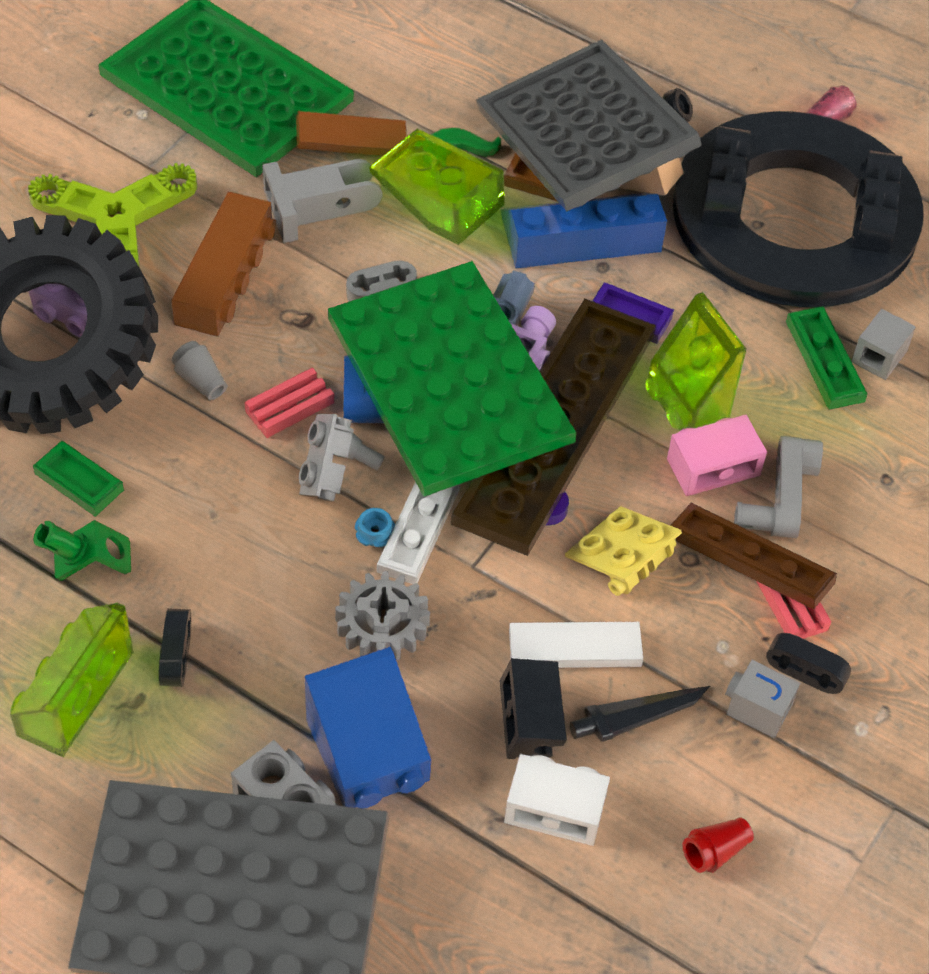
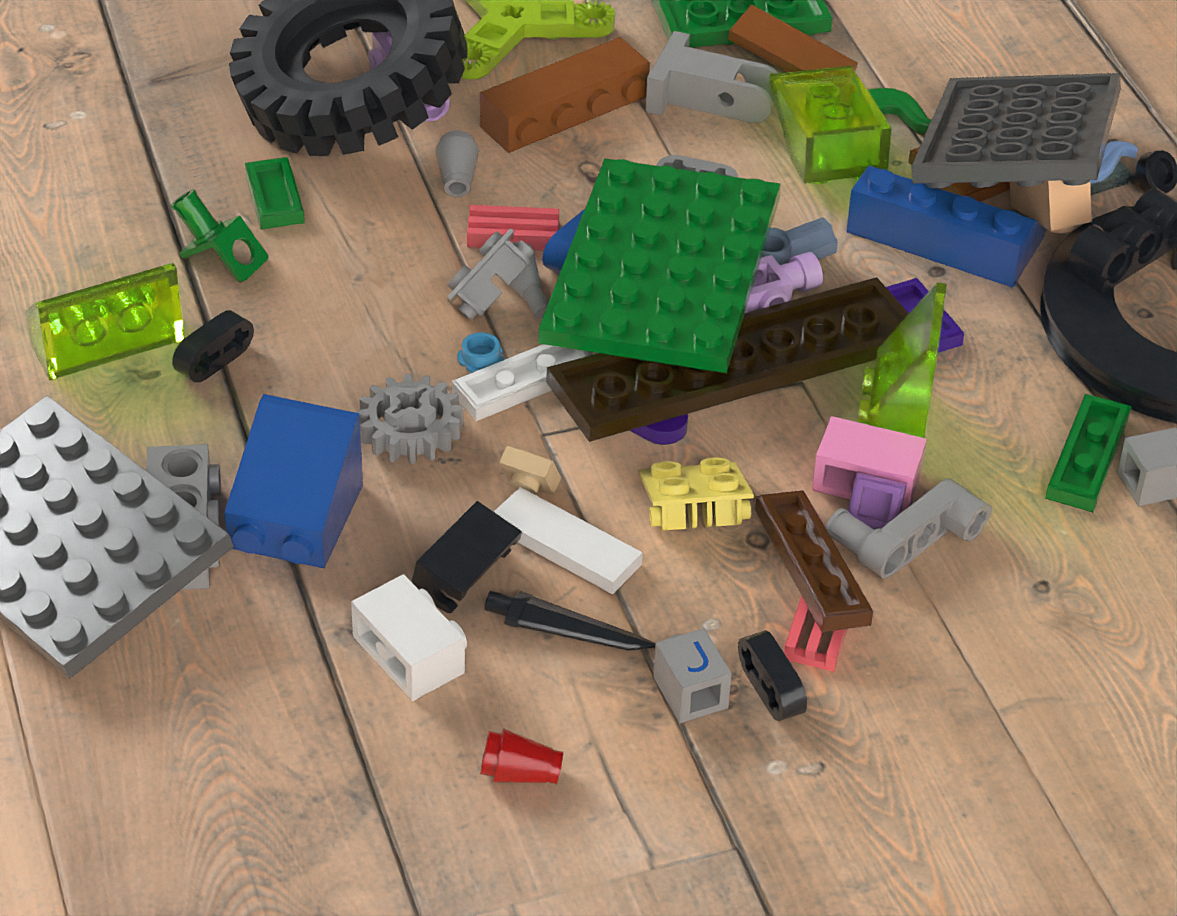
camera: 40 degrees right, 10 degrees down
none -> tan plate [499,445,561,495]
none -> medium lavender tile [848,472,907,530]

